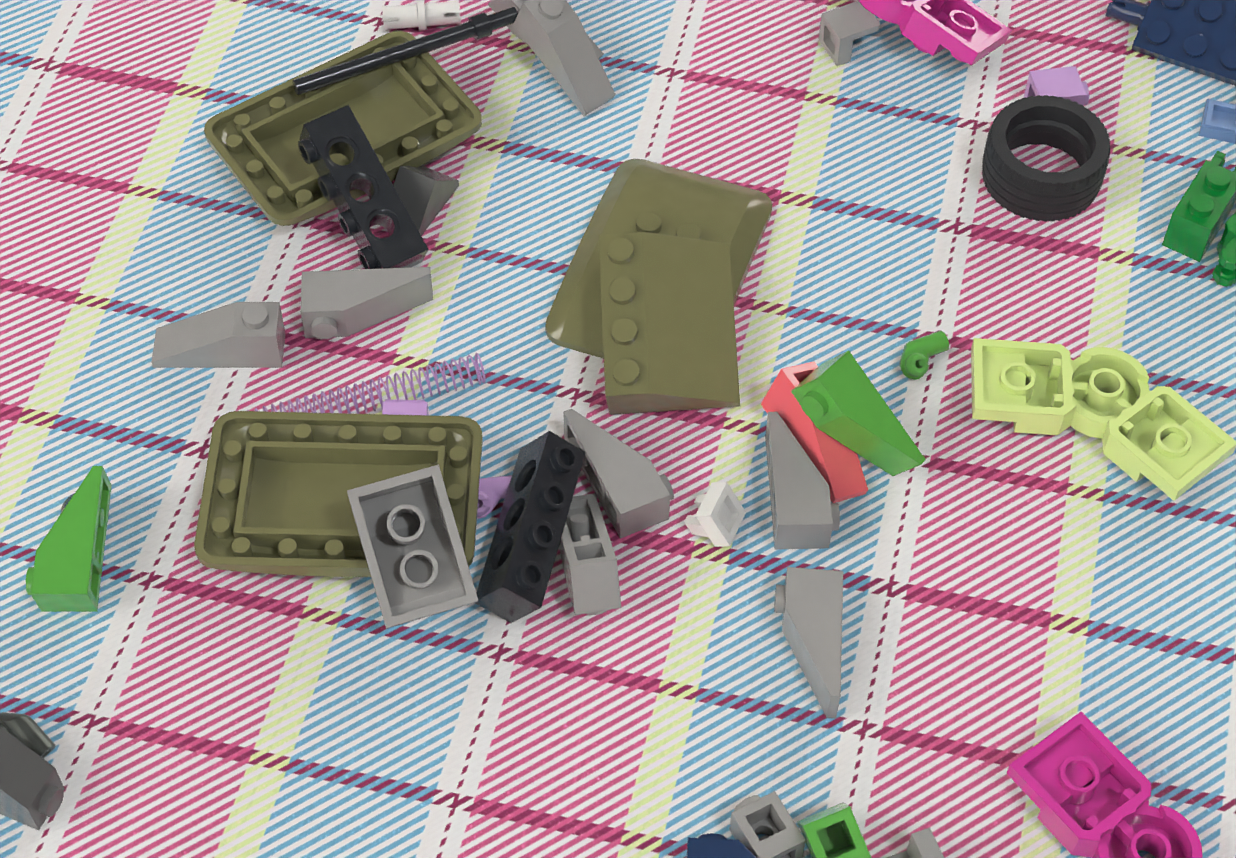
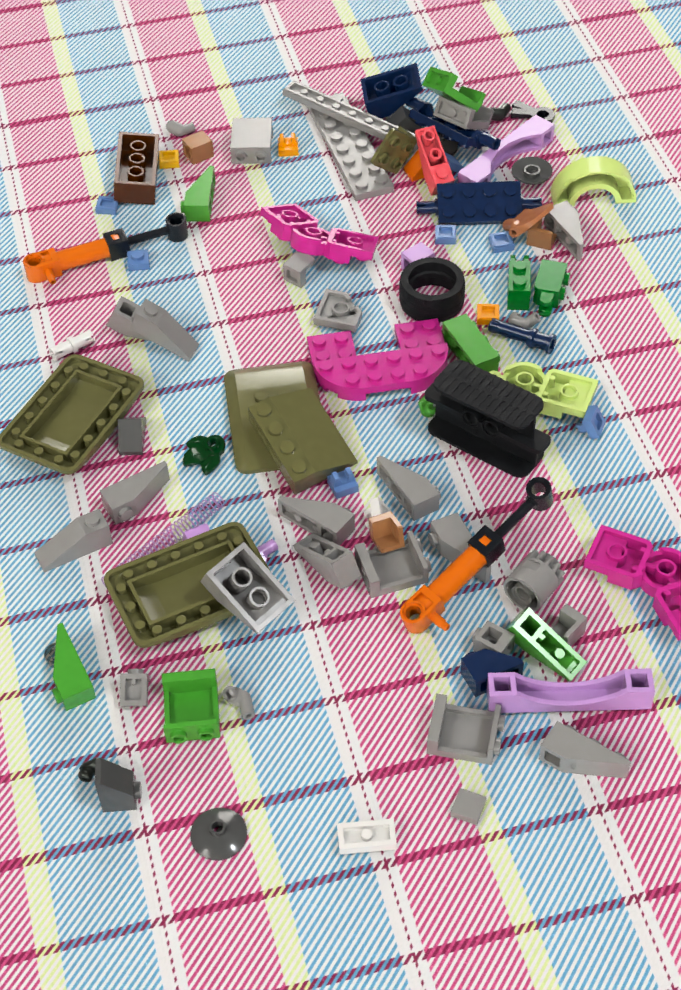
camera: 25 degrees left, 5 degrees down
black bar [292,7,518,95] -> none
black brick [298,105,429,269] -> none
black brick [475,431,586,623] -> none
coral slope [761,361,868,503] -> none
bright green slope [791,350,926,476] -> none
none -> light grey bracket [120,669,150,707]
none -> bright green panel [162,668,221,744]
none -> dark green plate [183,435,226,475]
none -> light grey arm [223,686,255,720]
none -> dark pink plate [307,318,448,401]
none -> light grey plate [313,289,362,332]
none -> medium blue tile [327,467,359,499]
none -> light grey panel [354,530,432,598]
none -> medium nougat panel [368,511,405,553]
none -> orange piece [400,477,554,634]
none -> black piece [425,360,551,478]
none -> medium blue tile [435,225,456,245]
none -> bright green brick [442,314,500,372]
none -> light orange tile [477,304,499,325]
none -> dark blue pin [488,318,557,354]
none -> light grey gear [503,549,565,612]
none -> light grey arm [508,312,541,329]
none -> medium blue tile [575,405,606,439]

